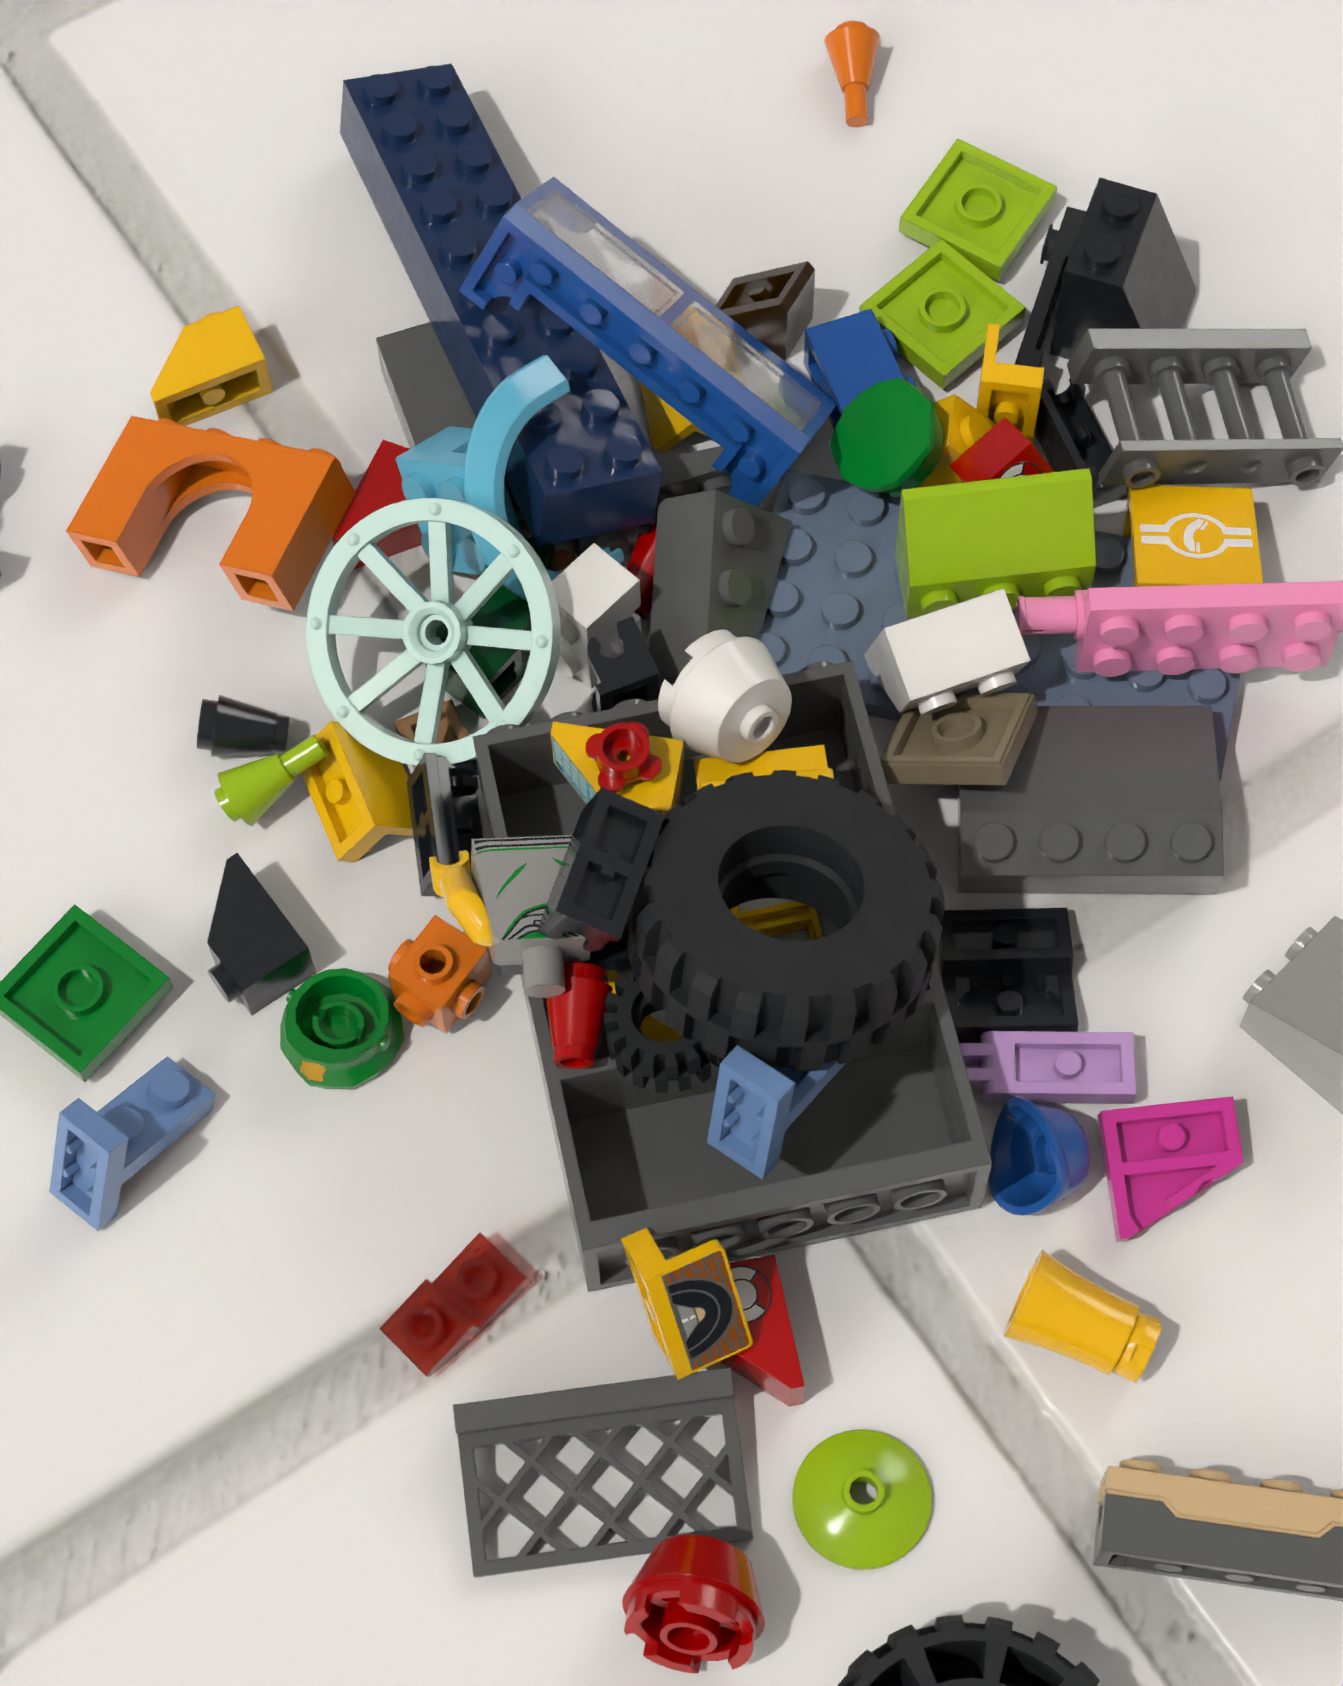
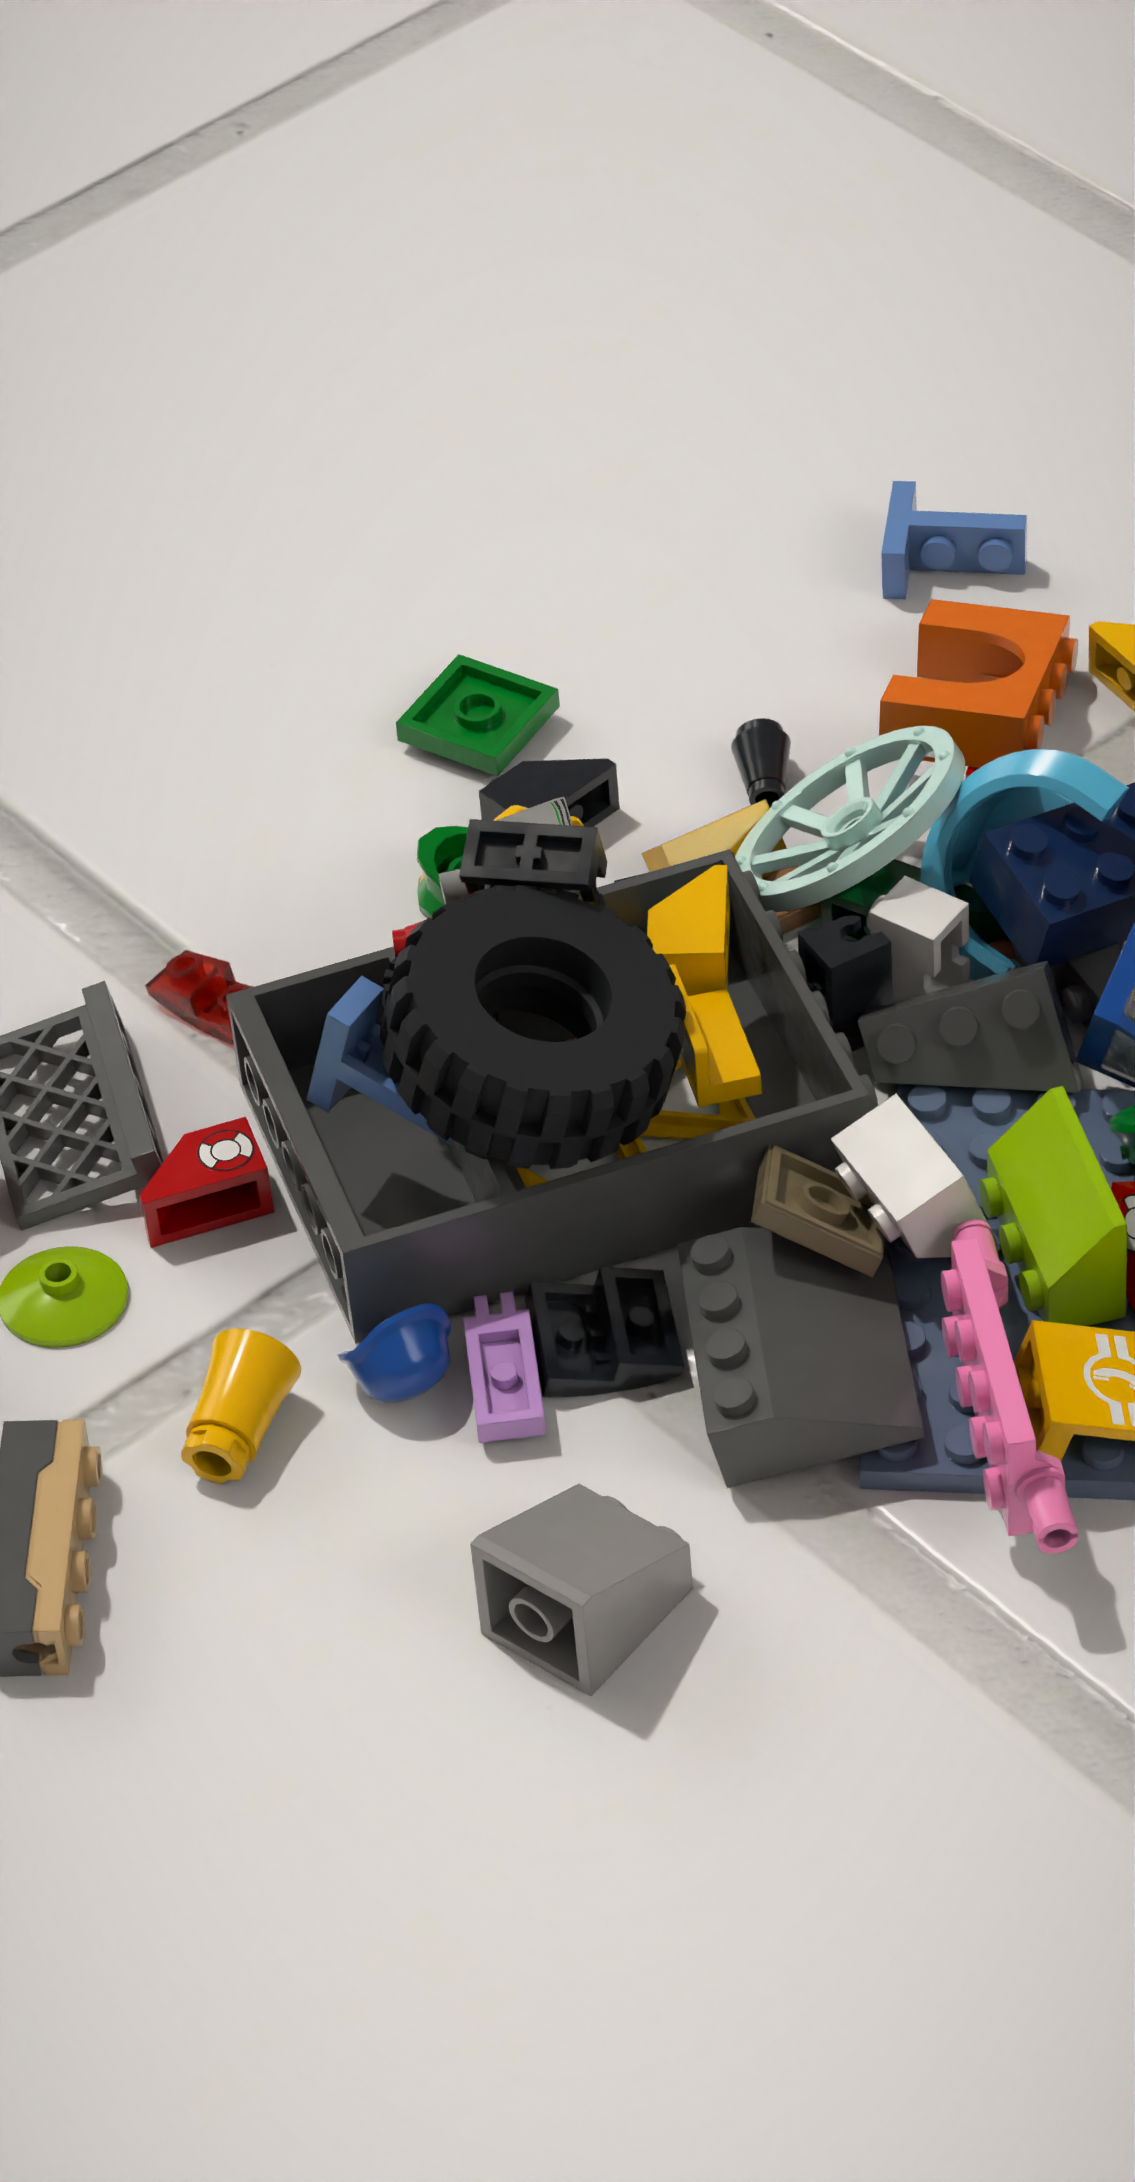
camera: 85 degrees right, 20 degrees down
medium blue bracket [49,1056,216,1231] -> none
lime cone [214,734,328,826] -> none
red plate [585,722,662,793] -> none
panel [621,1227,753,1380] -> none
white cone [658,629,792,763] -> none
dark pink wing [1097,1096,1244,1242] -> none

